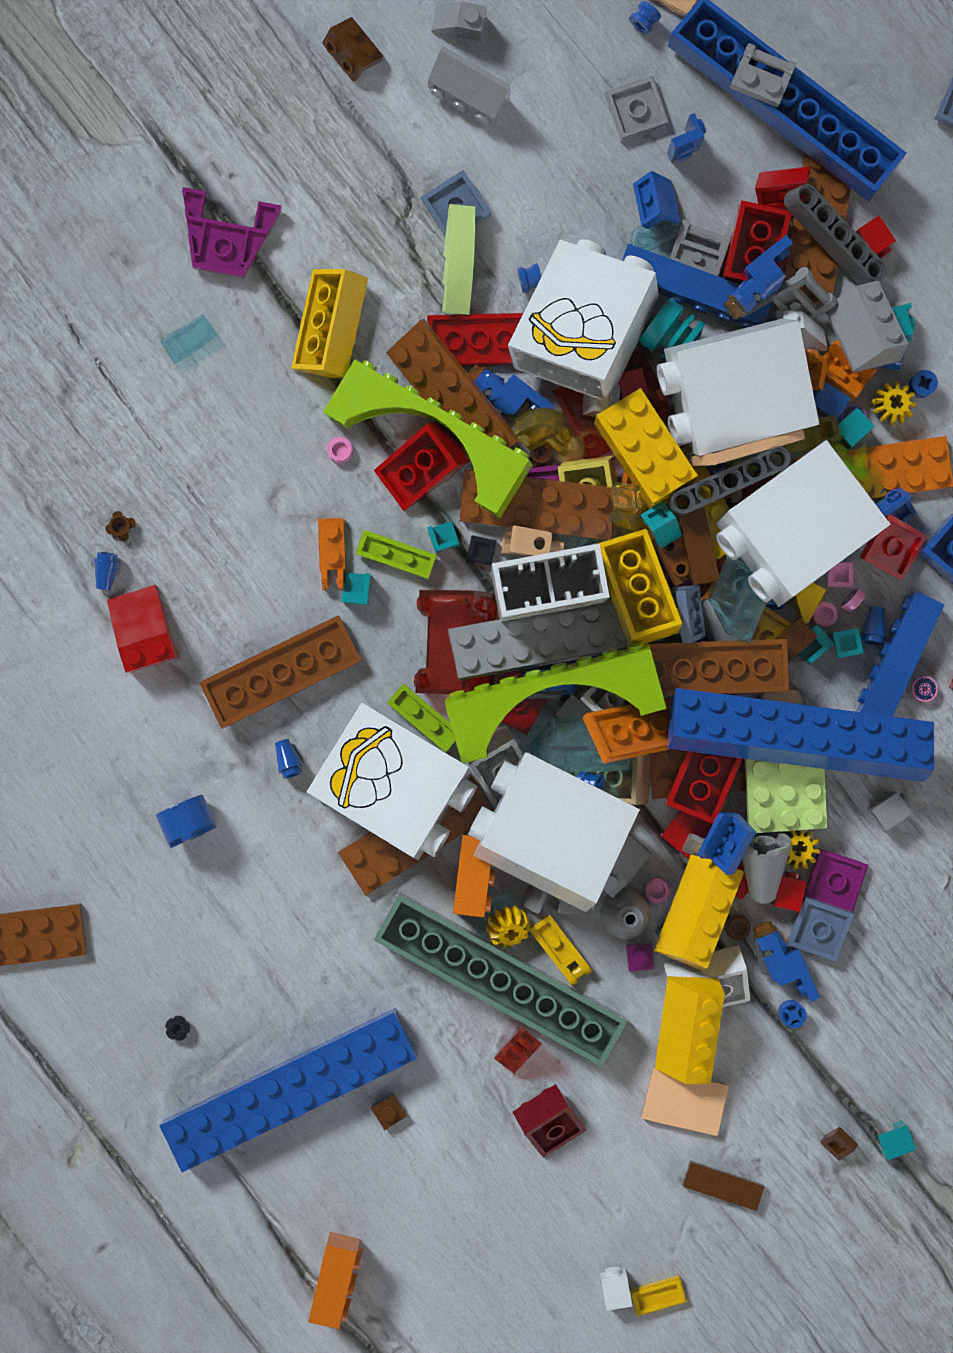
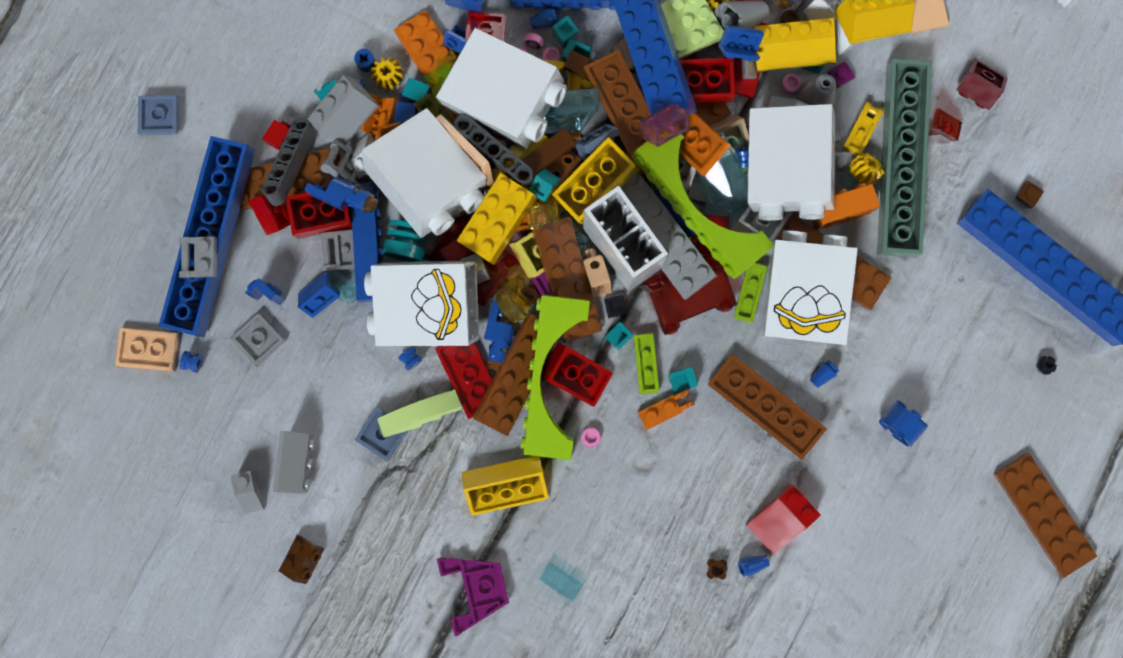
camera: 110 degrees left, 5 degrees down
none -> clear pink brick [640,104,690,147]

